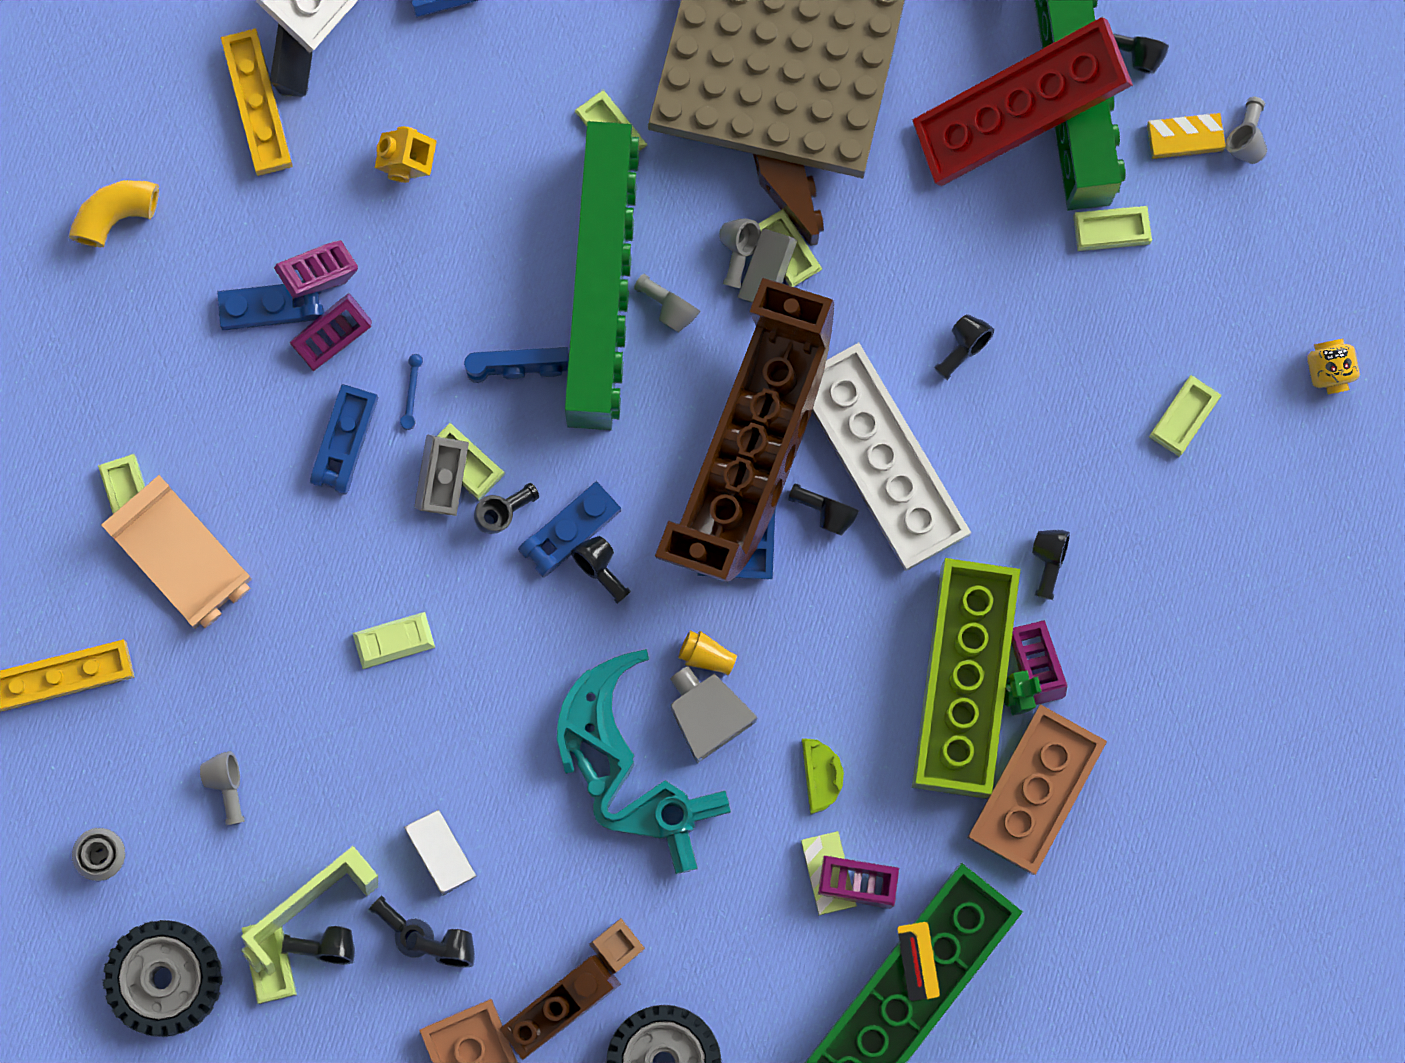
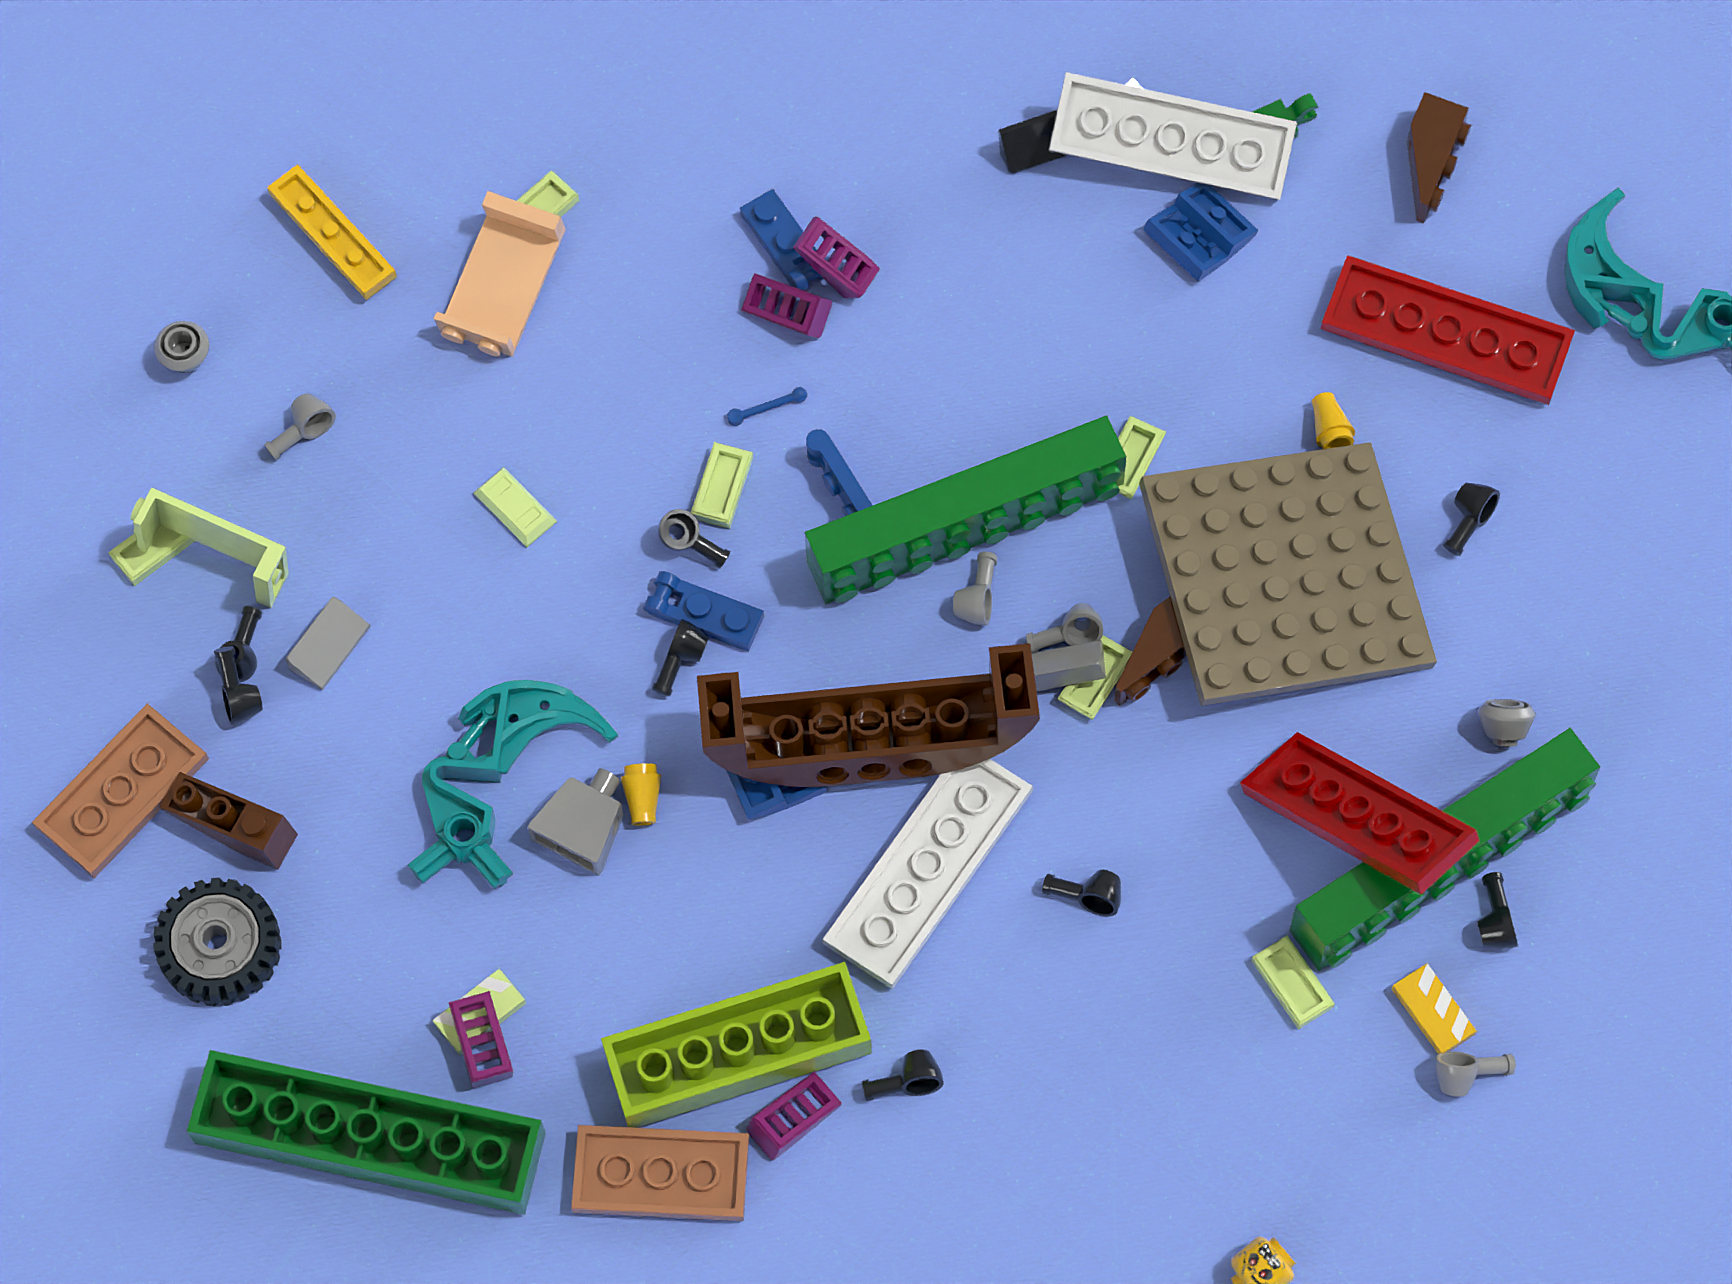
camera: 70 degrees right, 10 degrees down
yellow cylinder [68,180,159,248] -> none
wheel [103,920,222,1037] -> none
yellow plate [221,28,293,176] -> none
black bar [281,926,355,964] -> none
blue plate [310,384,378,494] -> none
yellow brick [374,126,437,183] -> none
light grey slope [414,434,469,516] -> none
medium nougat plate [589,918,645,974] -> none
black bar [788,483,859,536] -> none
lime tile [801,738,844,815] -> none
sticker [897,922,940,1001] -> none
green plate [1004,670,1042,716] -> none
yellowish green tile [1149,375,1222,457] -> none

